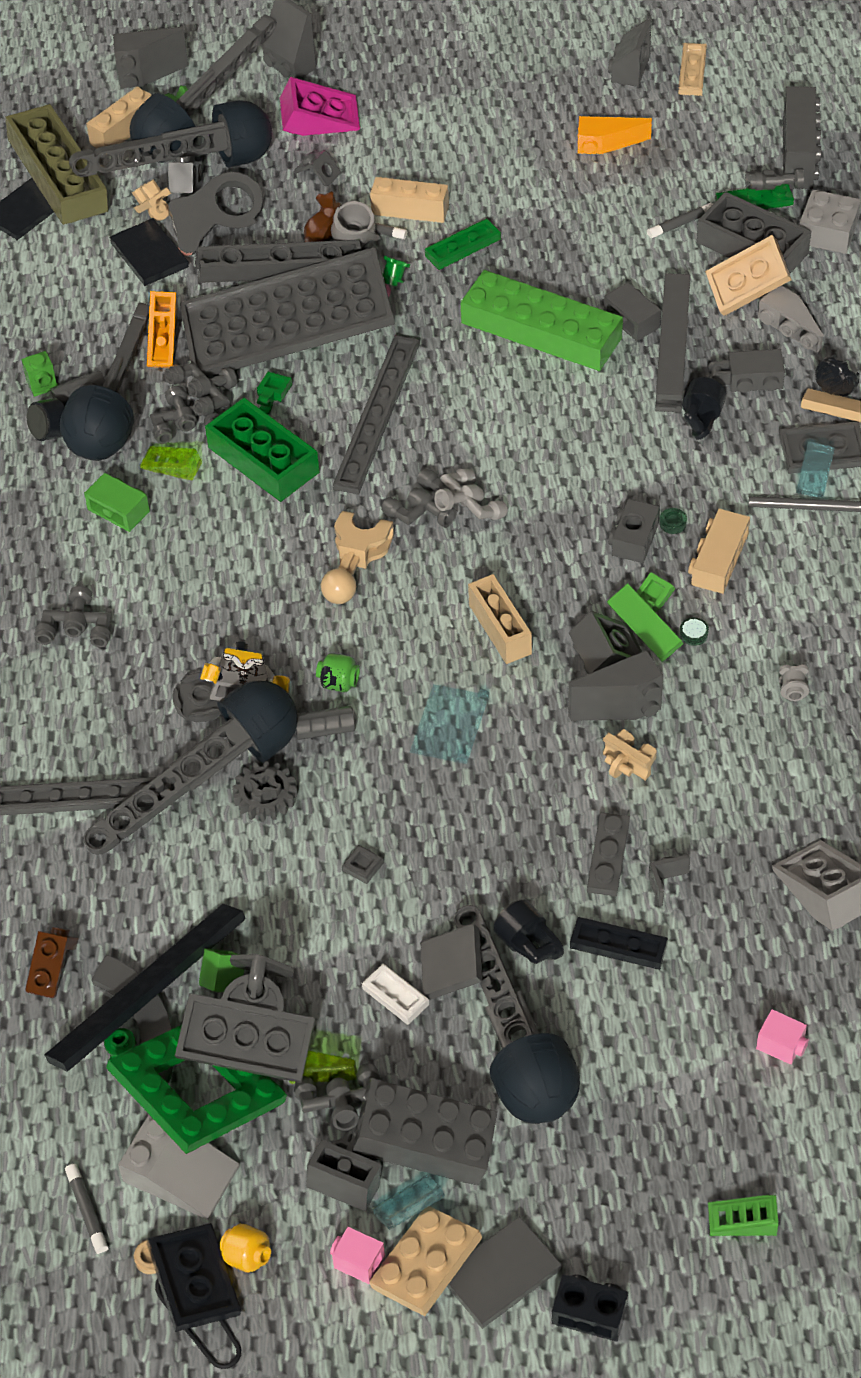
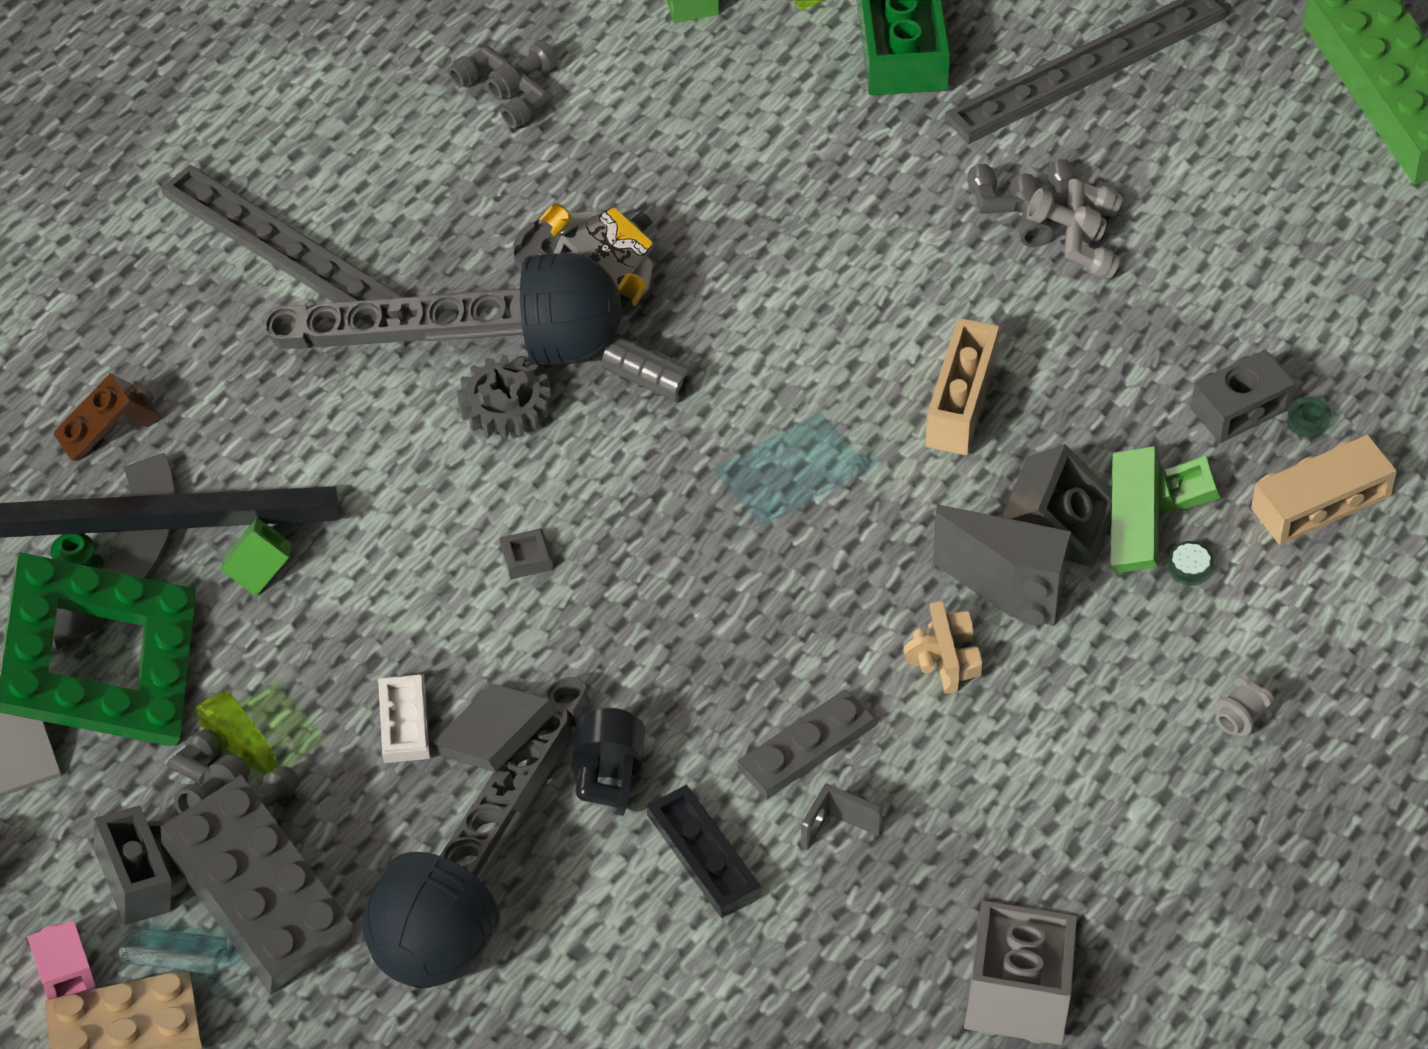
camera: 40 degrees right, 0 degrees up
dark grey plate [175,954,315,1083] -> none
bright green head [316,653,360,692] -> none
tan piece [321,511,394,604] -> none

